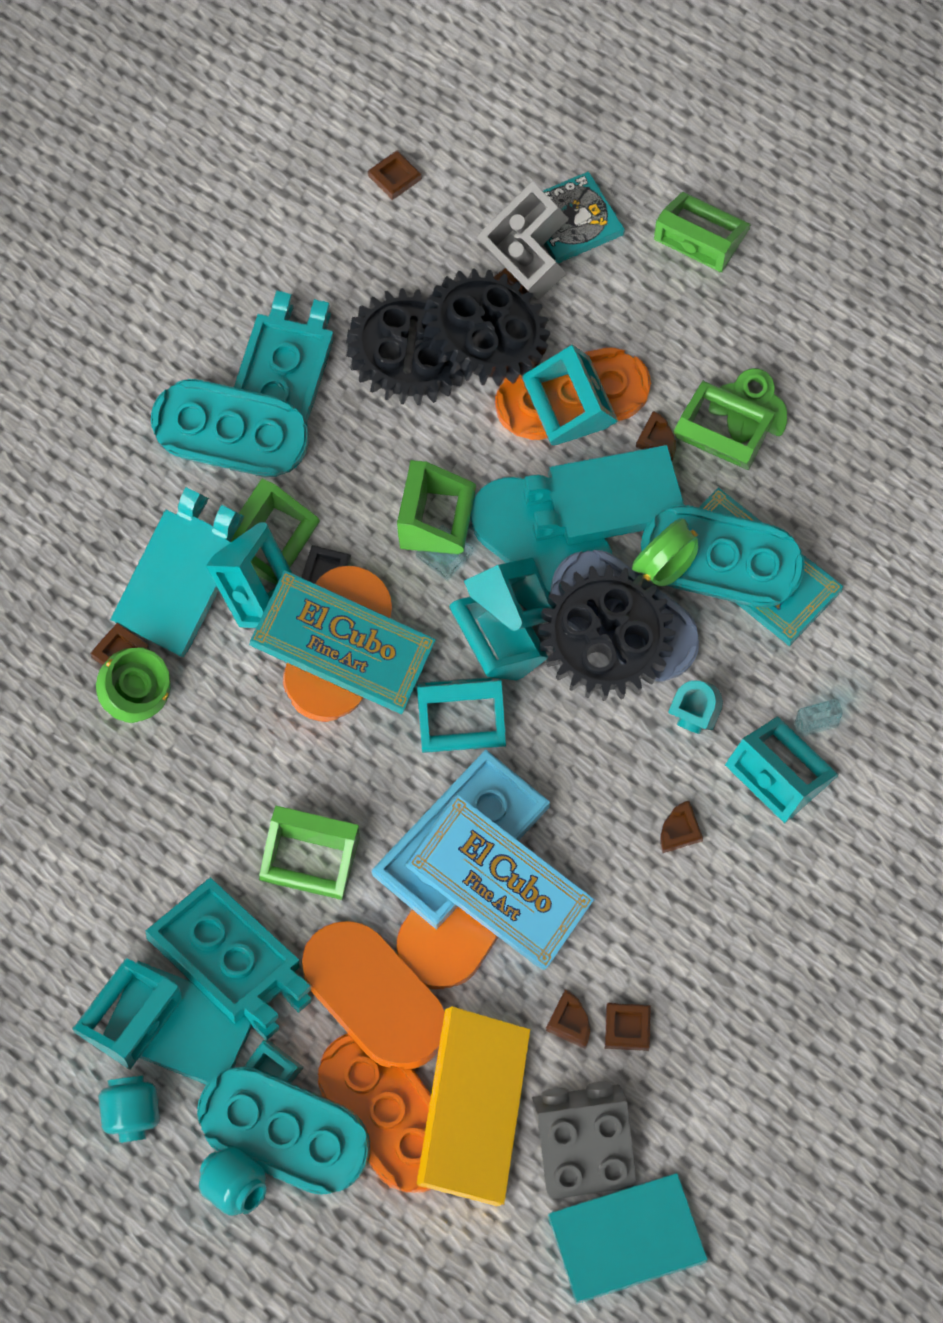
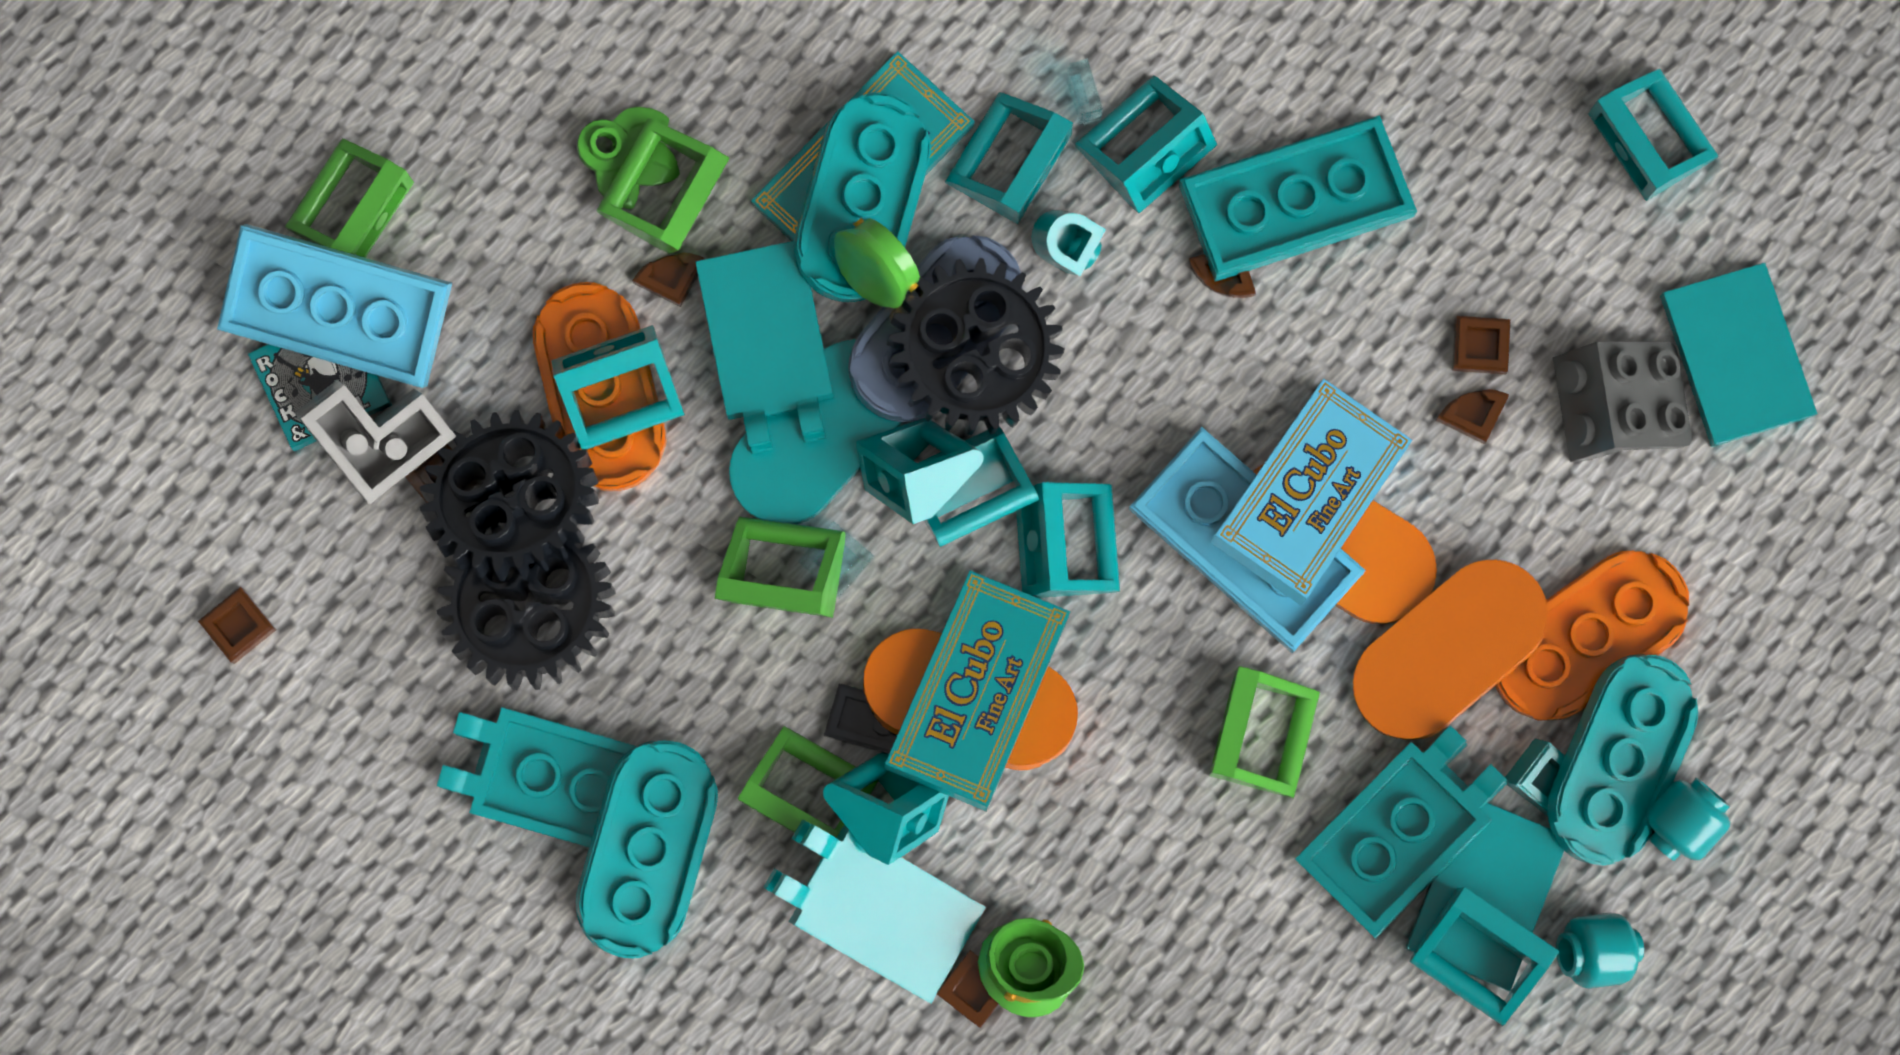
camera: 85 degrees left, 15 degrees up
yellow tile [417,1006,530,1206] -> none
none -> medium azure tile [217,224,452,388]
none -> teal tile [945,92,1073,224]
none -> teal tile [1179,115,1417,282]
none -> teal tile [1588,69,1719,201]

